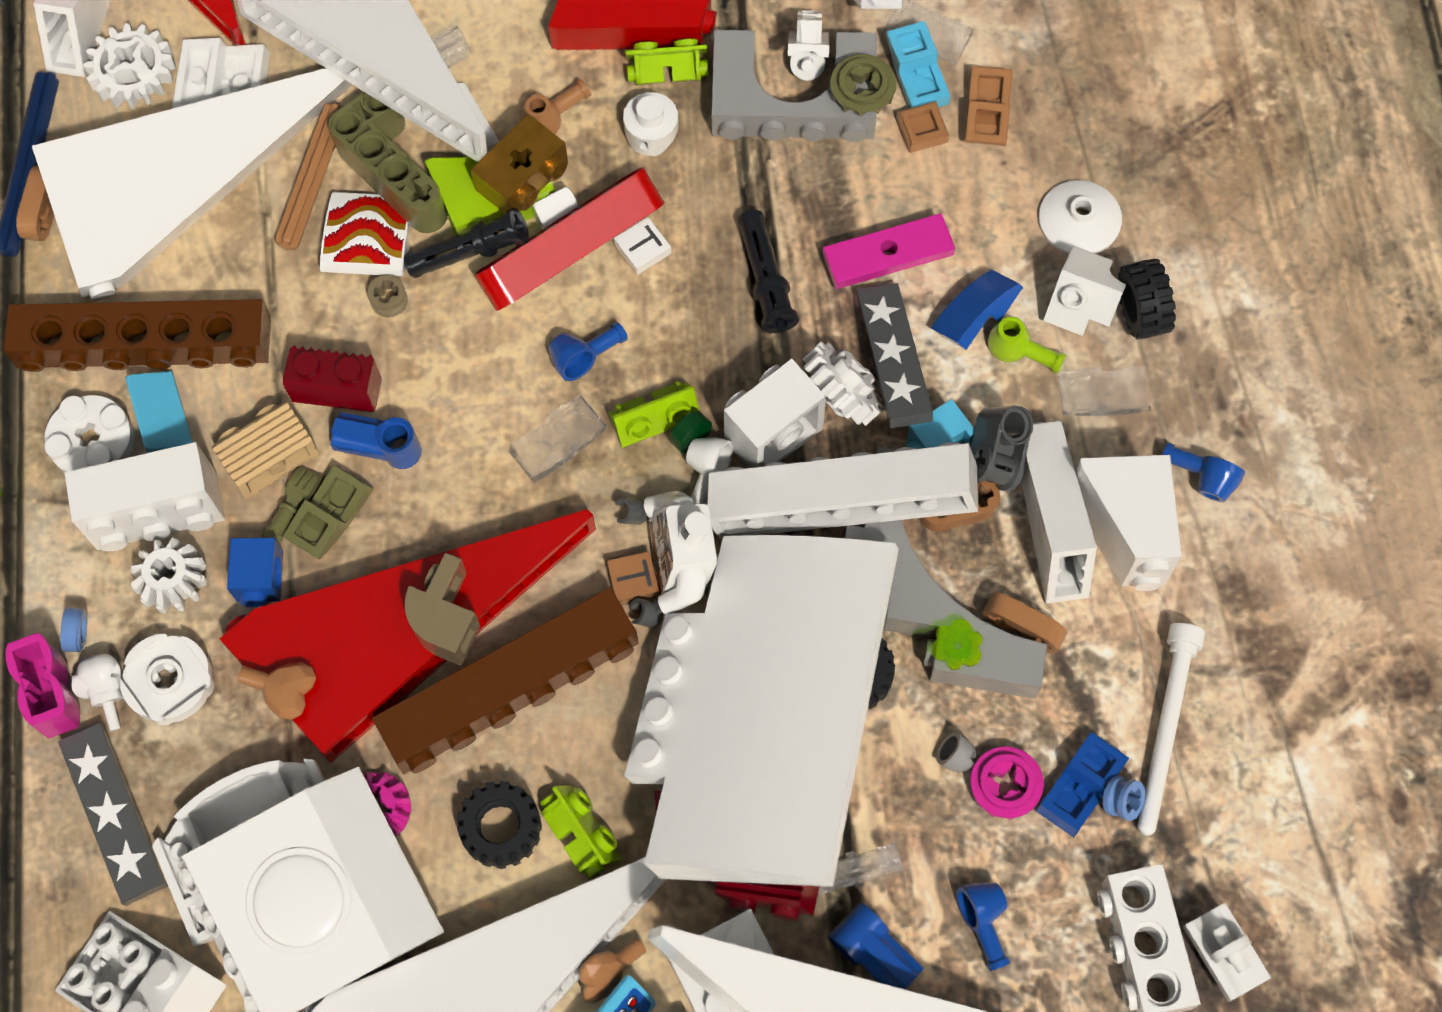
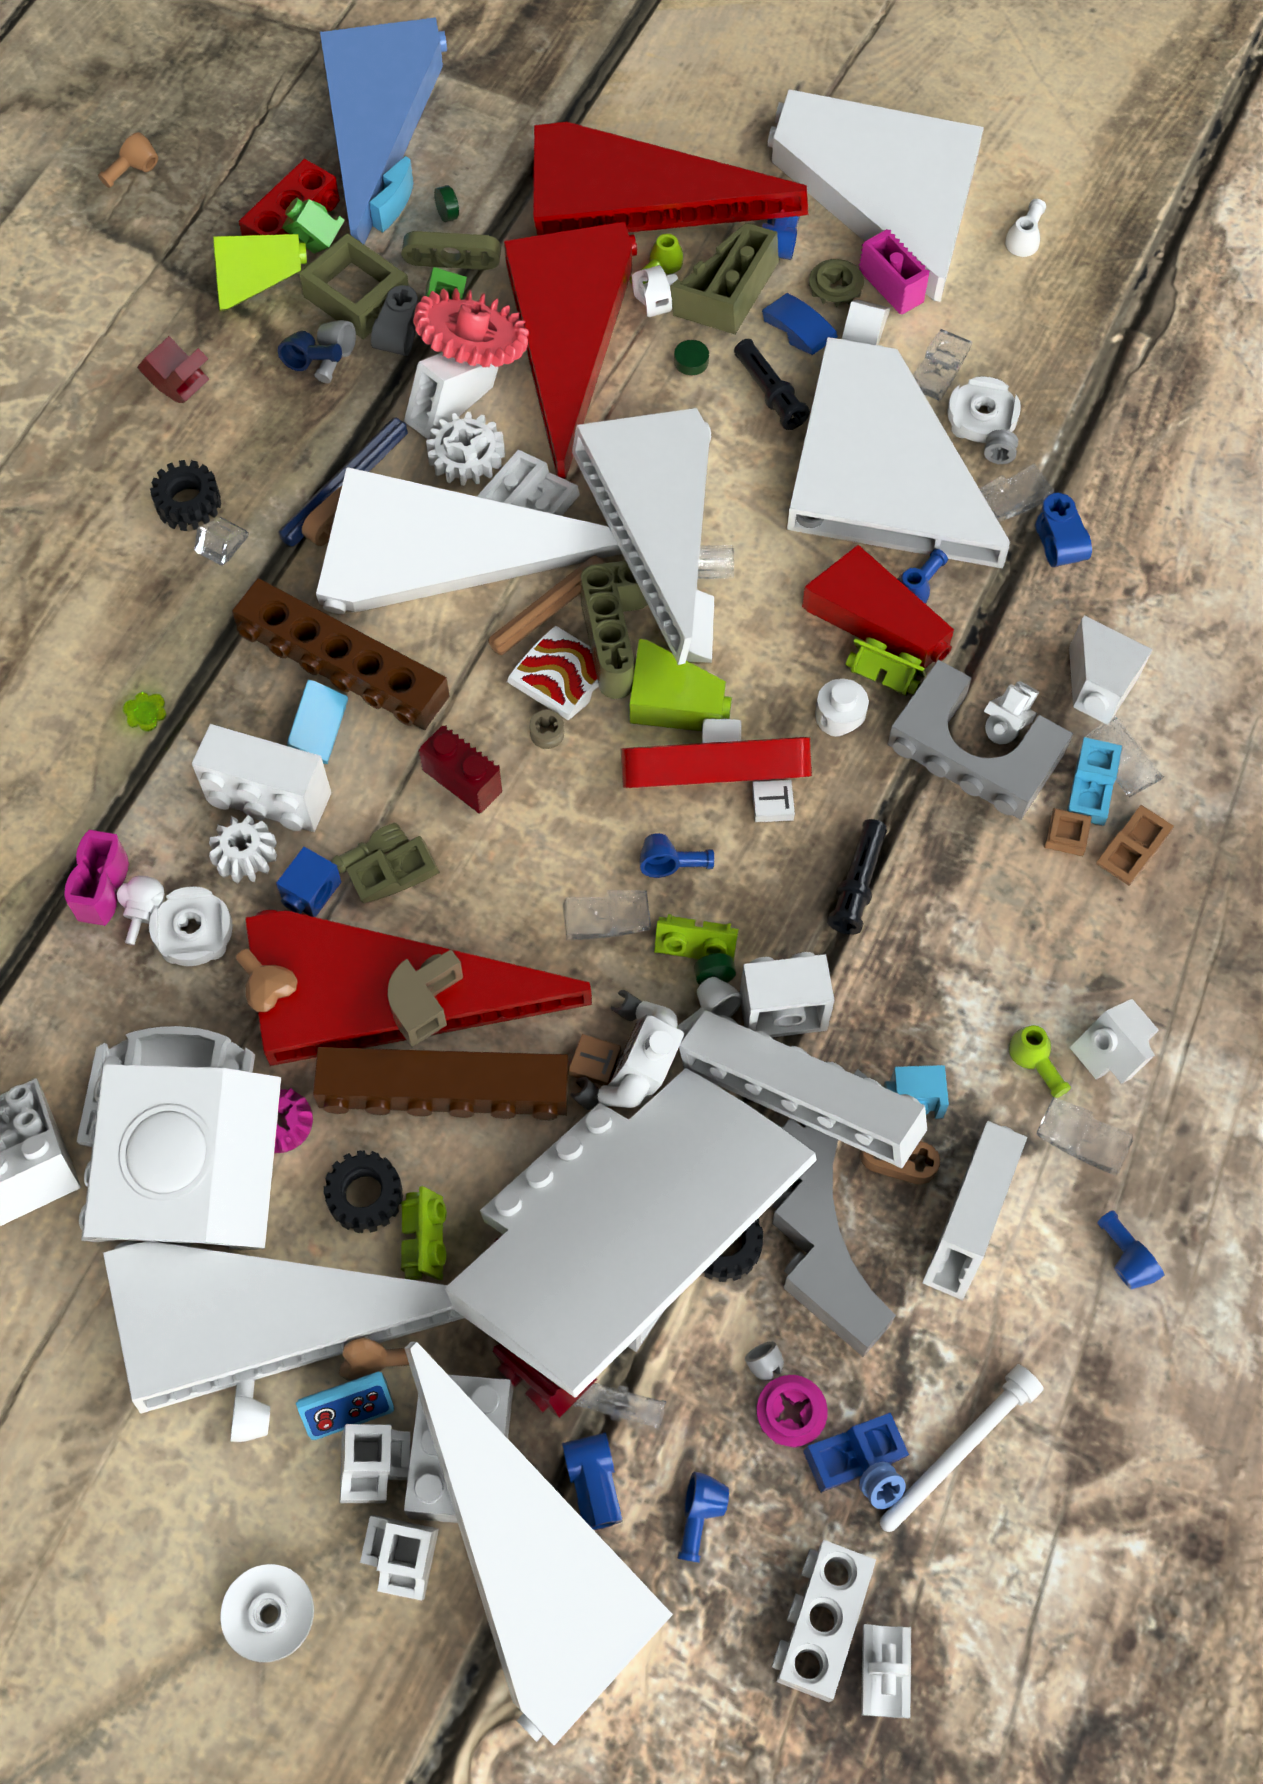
camera: 30 degrees right, 5 degrees down
white plate [44,395,135,473] -> none
dark grey tile [58,722,168,906] -> none
medium blue tile [60,607,87,652] -> none
tan brick [212,401,319,499] -> none
blue piece [331,412,422,469] -> none
black pin [404,208,529,278] -> none
pearl gold brick [471,114,569,213] -> none
medium nougat bar [520,79,591,134] -> none
white gear [803,341,884,426] -> none
dark pink tile [823,213,956,289] -> none
olive gear [830,54,897,117] -> none
dark grey tile [857,283,933,428] -> none
blue slope [931,269,1023,350] -> none
clear neon green plant [931,619,983,670] -> none
dark grey piece [971,405,1033,492] -> none
medium nougat beam [982,592,1067,654] -> none
white dish [1039,180,1122,254] -> none
white slope [1075,455,1182,591] -> none
black tyre [1118,258,1176,340] -> none

